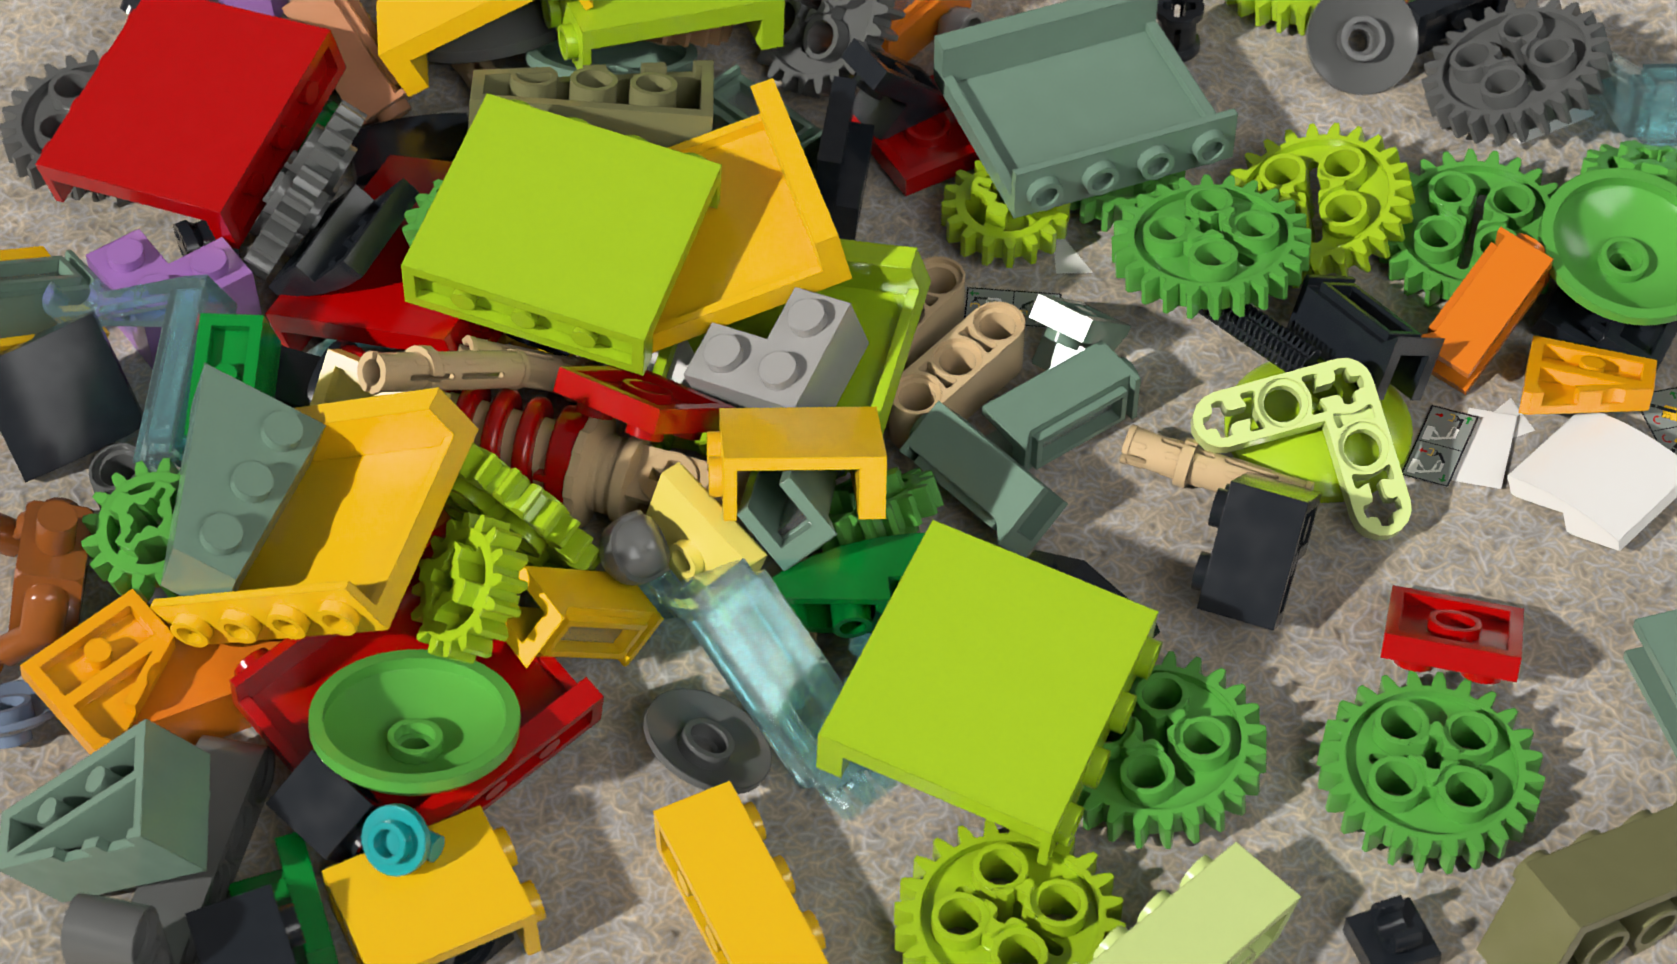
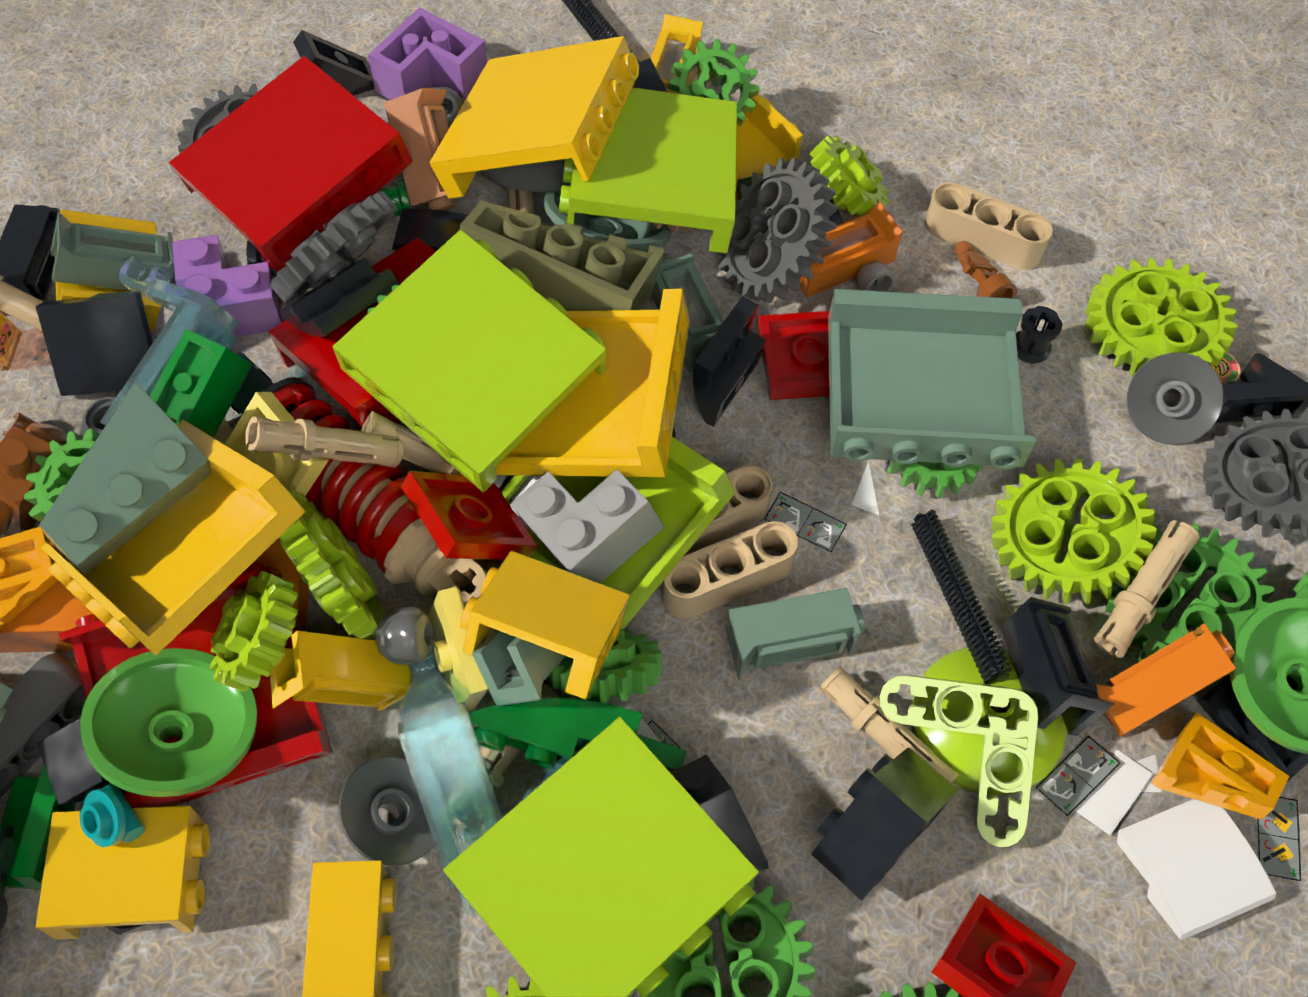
camera: 20 degrees right, 10 degrees up
black slope [840,38,949,140] -> none
sand green window [899,400,1068,557] -> none
lime gear [941,160,1070,268] -> none
sand green slope [1029,294,1131,370] -> none
bright green gear [1112,174,1311,320] -> none
none -> tan pin [1094,520,1200,658]

